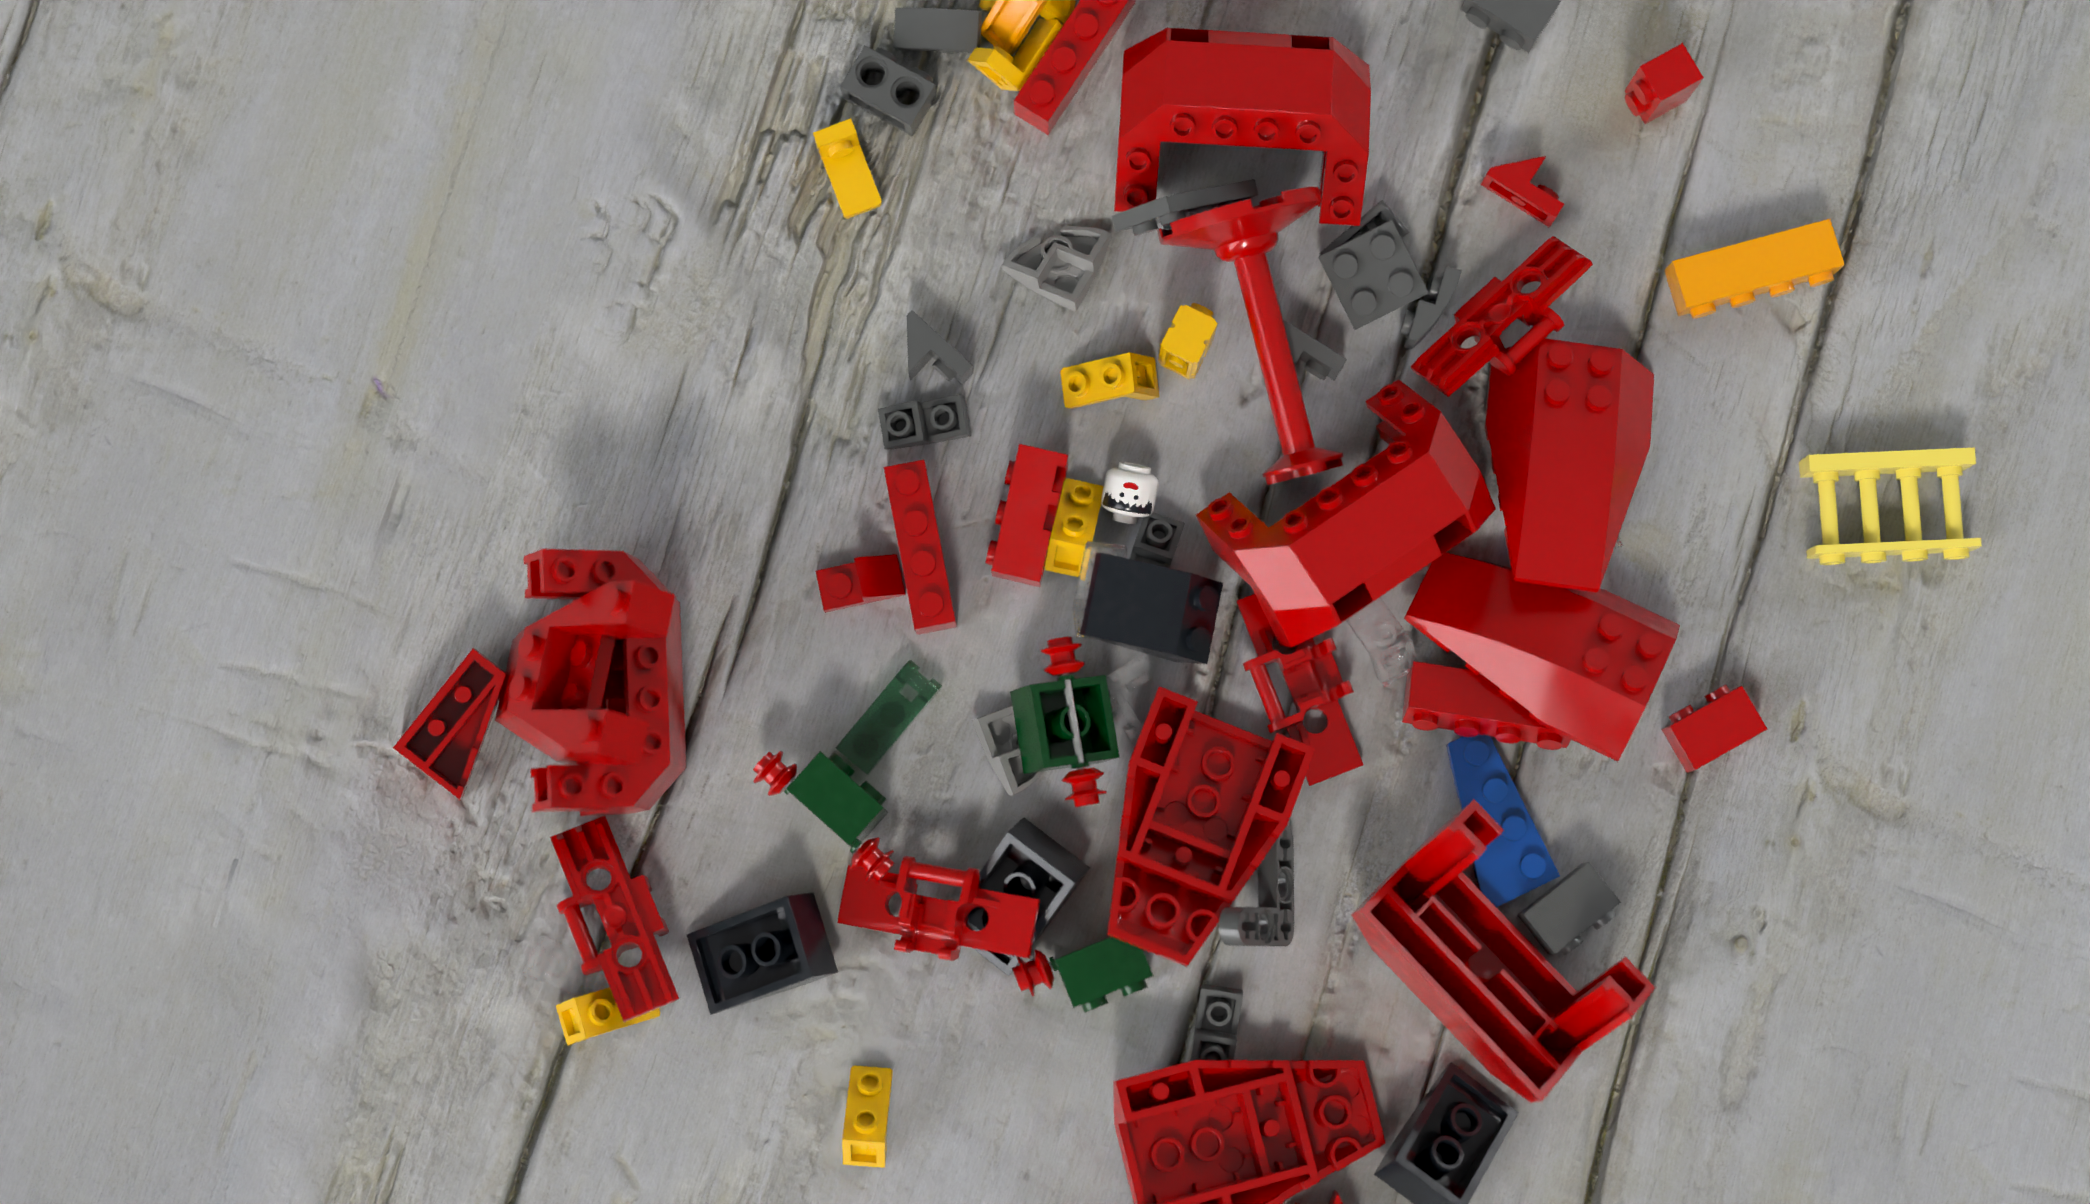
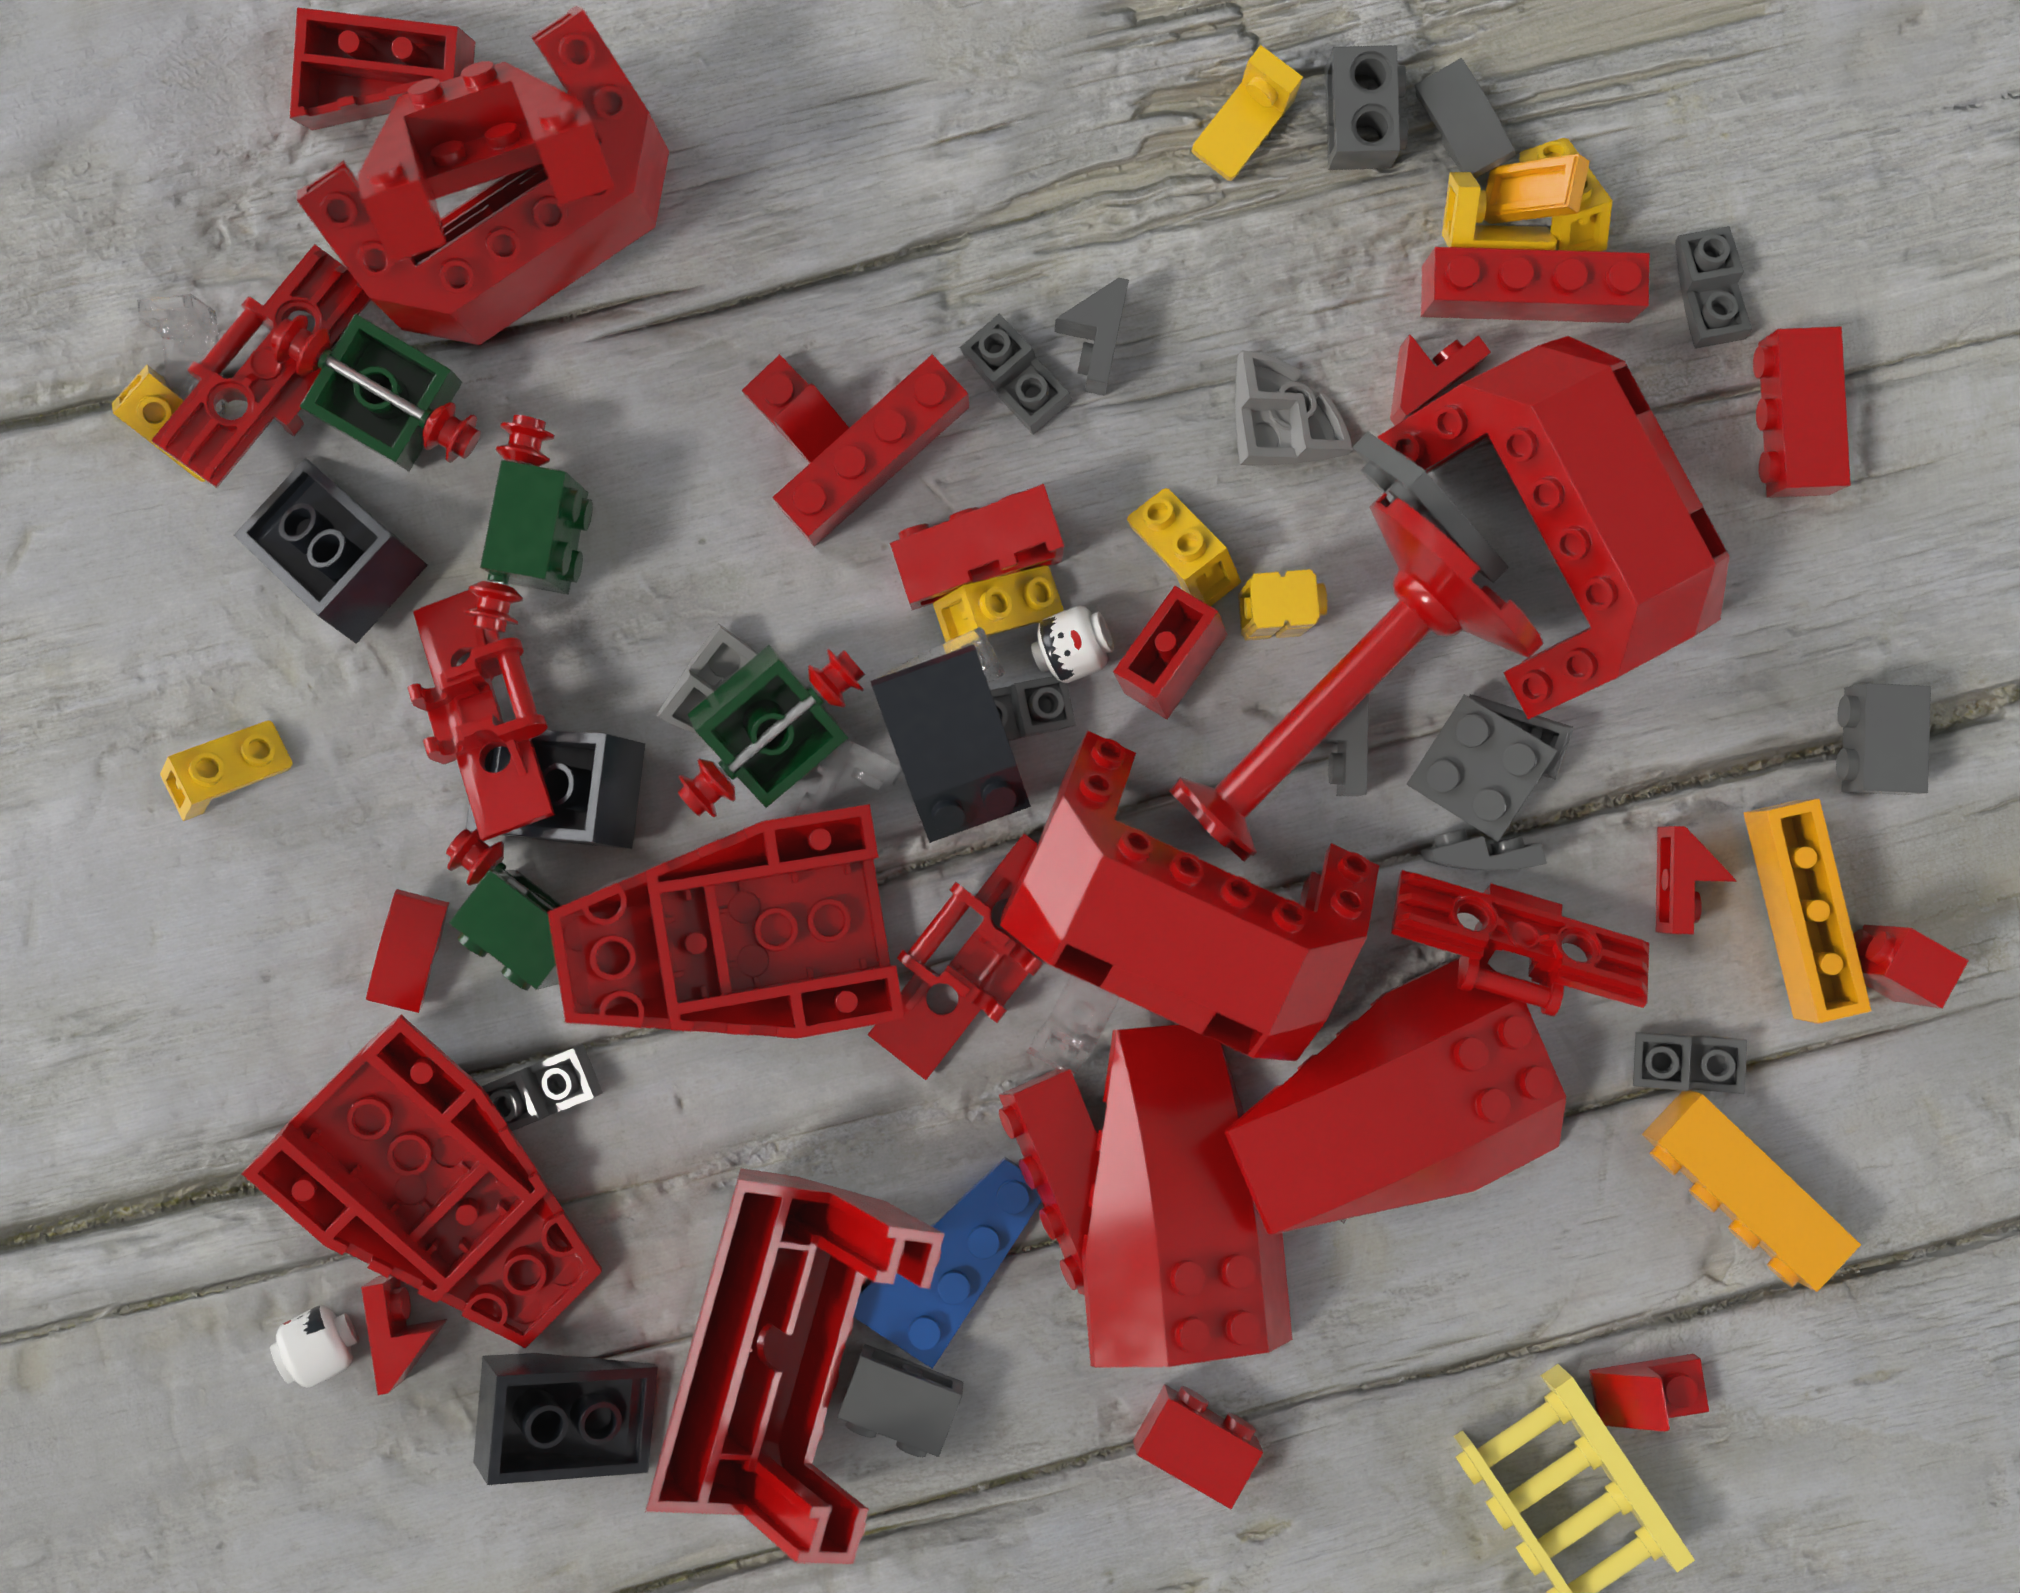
camera: 55 degrees right, 5 degrees up
clear green plate [836,660,942,775] -> none
dark grey beam [1219,825,1294,946] -> none
none -> dark green brick [271,314,481,472]
none -> red slope [366,889,450,1013]
none -> red brick [1113,586,1227,720]
none -> red slope [1390,334,1491,425]
none -> red slope [1589,1353,1709,1432]
none -> dark grey slope [1633,1032,1747,1094]
none -> light orange brick [1743,798,1872,1024]

